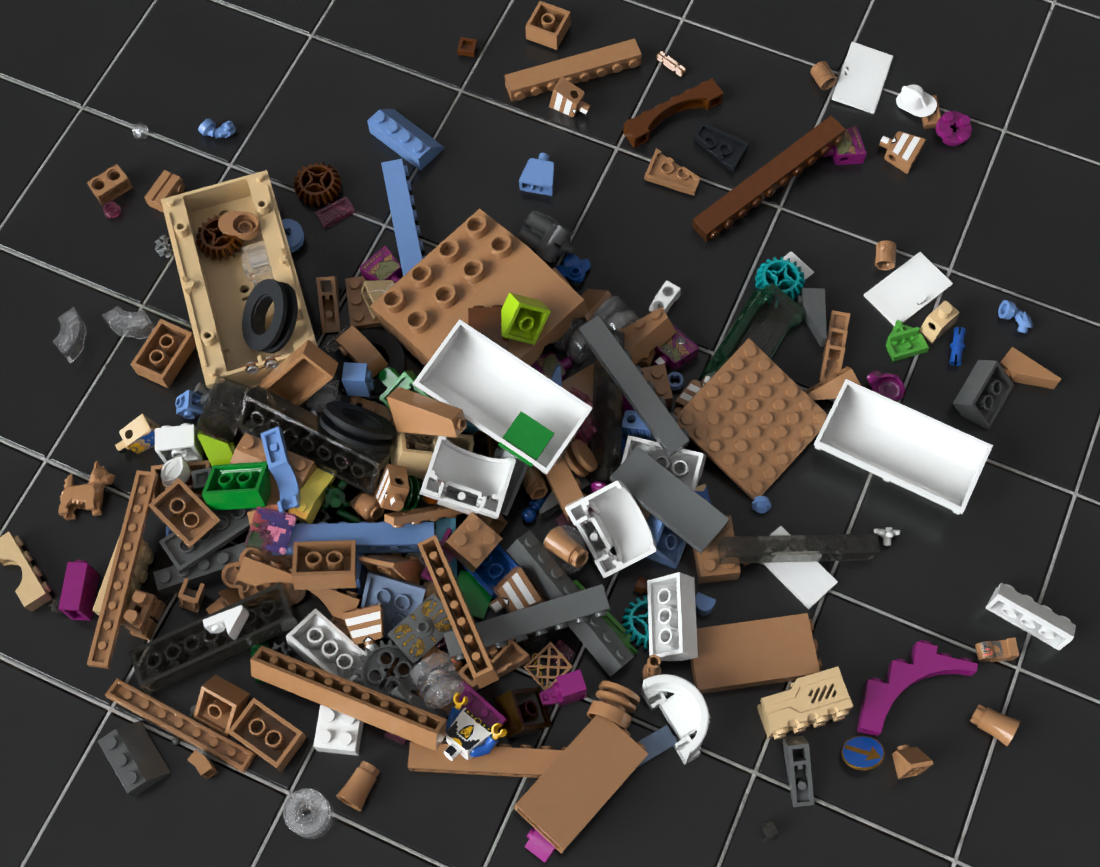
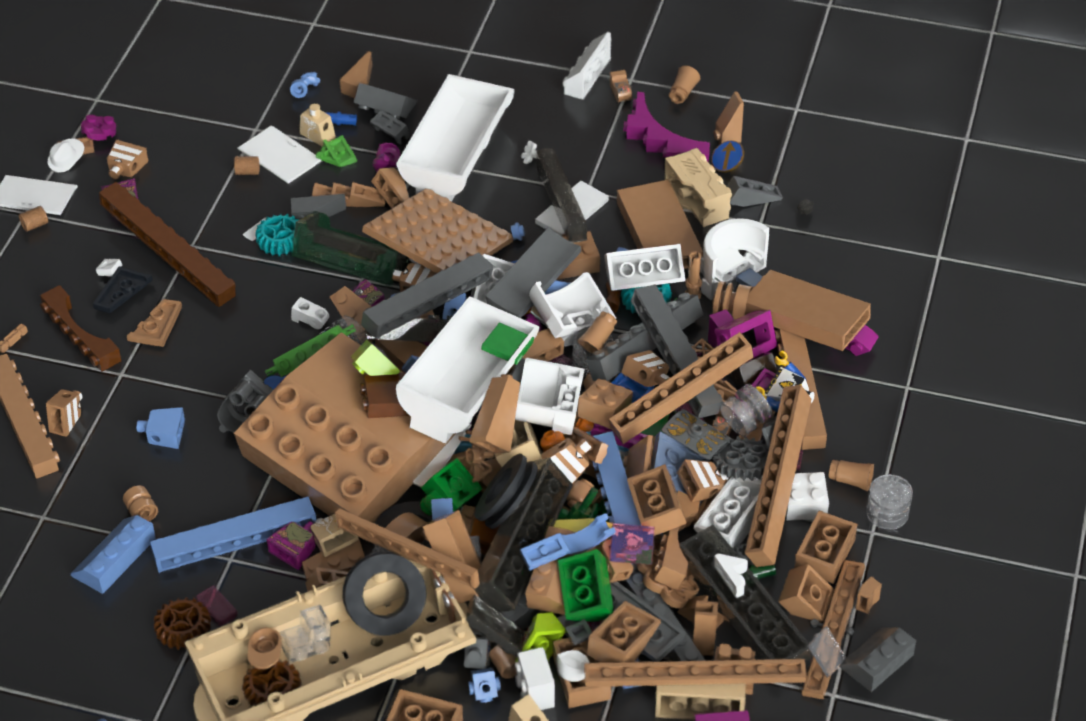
camera: 100 degrees left, 20 degrees down
none -> white plate [96,259,122,276]
none -> medium nougat wheel [123,485,158,522]
none -> bright green plate [265,324,356,377]
none -> medium nougat tile [335,508,480,589]
none -> dark grey hinge [370,110,410,145]
none -> magenta piece [714,310,777,360]
none -> clear piece [808,627,846,677]

